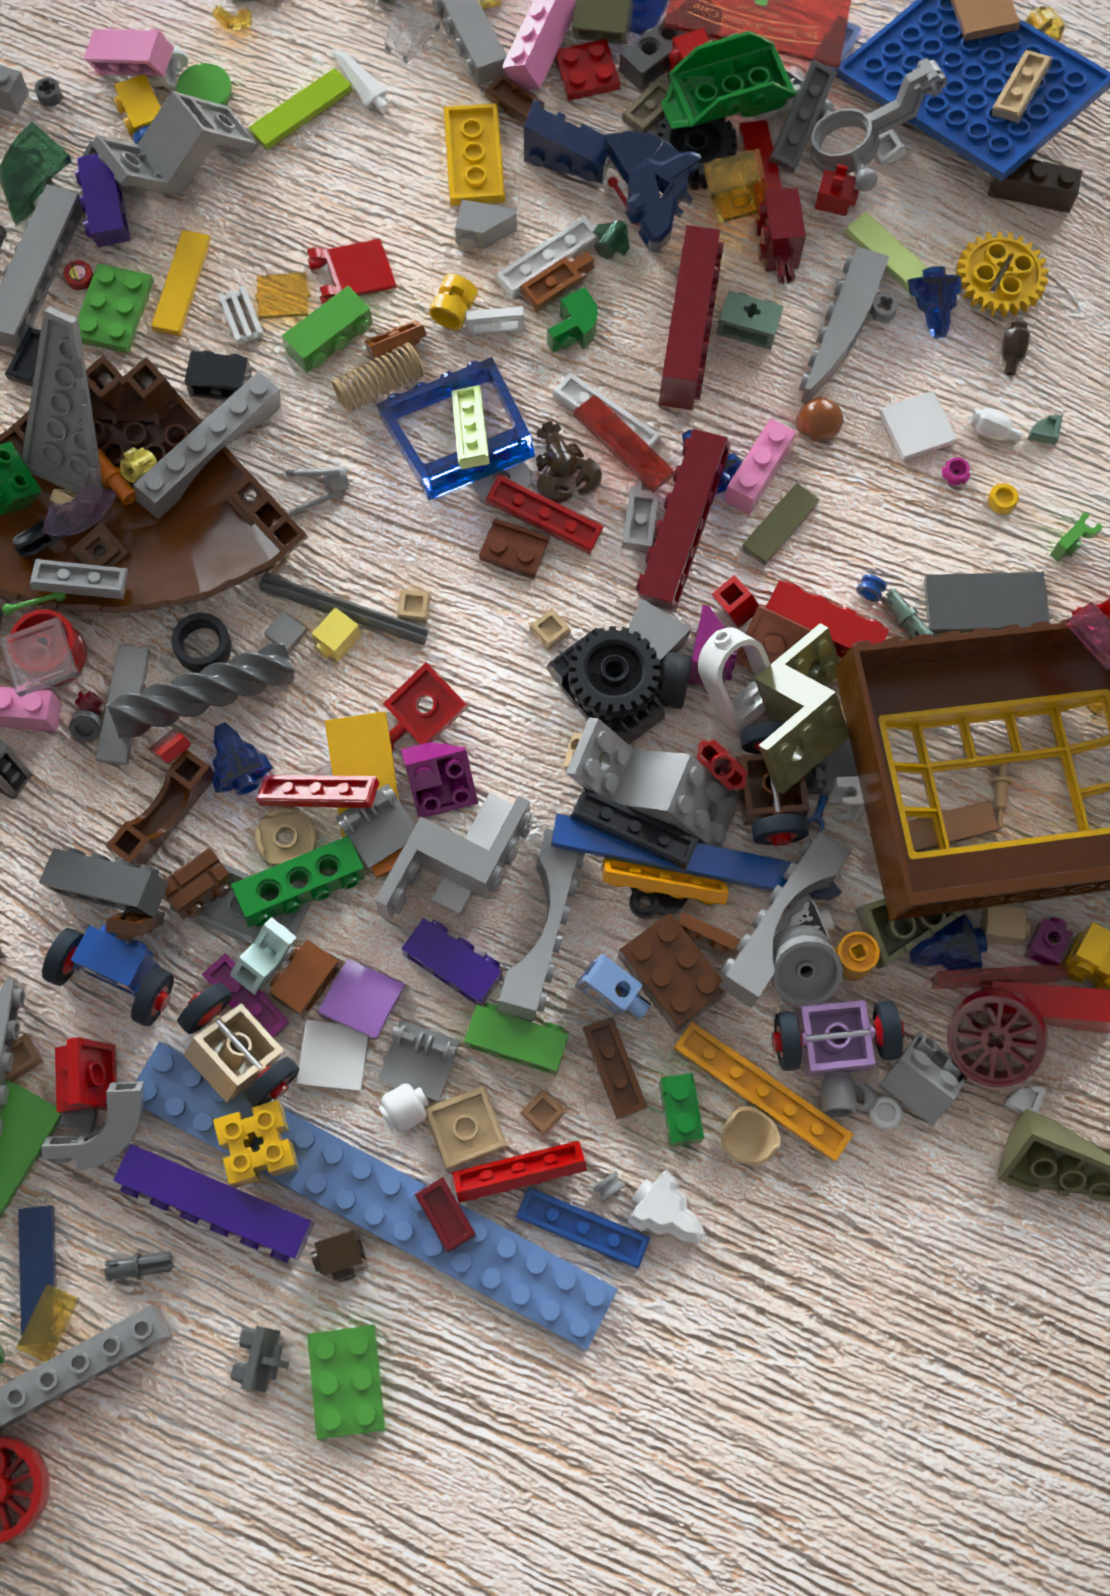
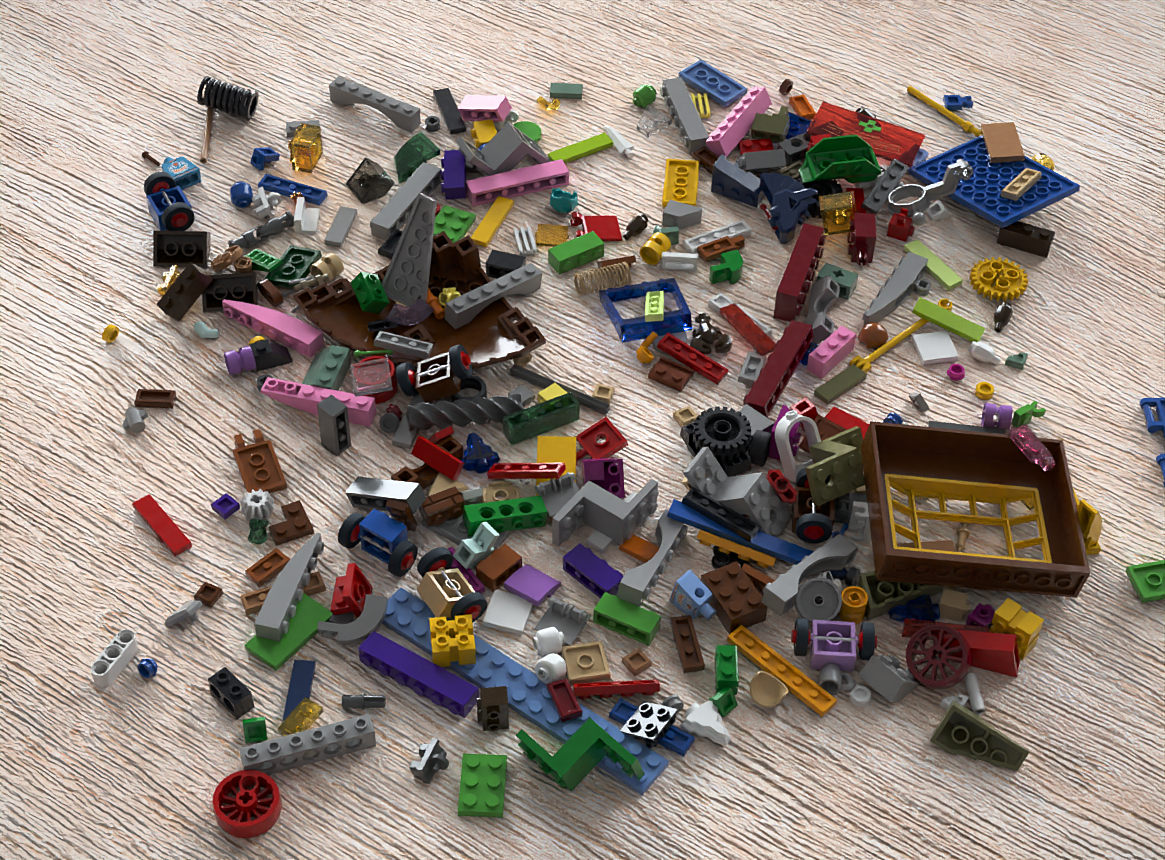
camera: 10 degrees right, 25 degrees down
light grey plant [285,466,349,516] -> none
clear green piece [593,220,630,259] -> none
clear blue rock [907,266,962,339] -> none
none -> brick [396,345,472,403]
none -> red tile [411,436,464,481]
none -> tan slope [426,472,468,497]
none -> black tile [433,88,466,135]
none -> white plate [459,487,483,503]
none -> bright pink brick [466,159,569,207]
none -> clear green brick [503,392,580,445]
none -> green bracket [516,718,645,792]
none -> white head [535,653,567,684]
none -> teal hair [549,188,578,214]
none -> orange tile [619,534,659,563]
none -> hinge [620,701,678,748]
none -> dark brown plant [623,214,649,240]
none -> light orange plate [636,332,658,364]
none -> sand green plate [653,225,679,245]
none -> green tile [709,686,738,717]
none -> light grey brick [736,149,786,173]
none -> light grey arch [806,275,840,344]
none -> black tile [845,567,860,587]
none -> yellow hinge [849,299,953,373]
none -> light grey tile [909,392,930,412]
none -> lime tile [912,297,986,343]
none -> white piece [964,673,986,716]
none -> medium lavender wheel [981,403,1013,430]

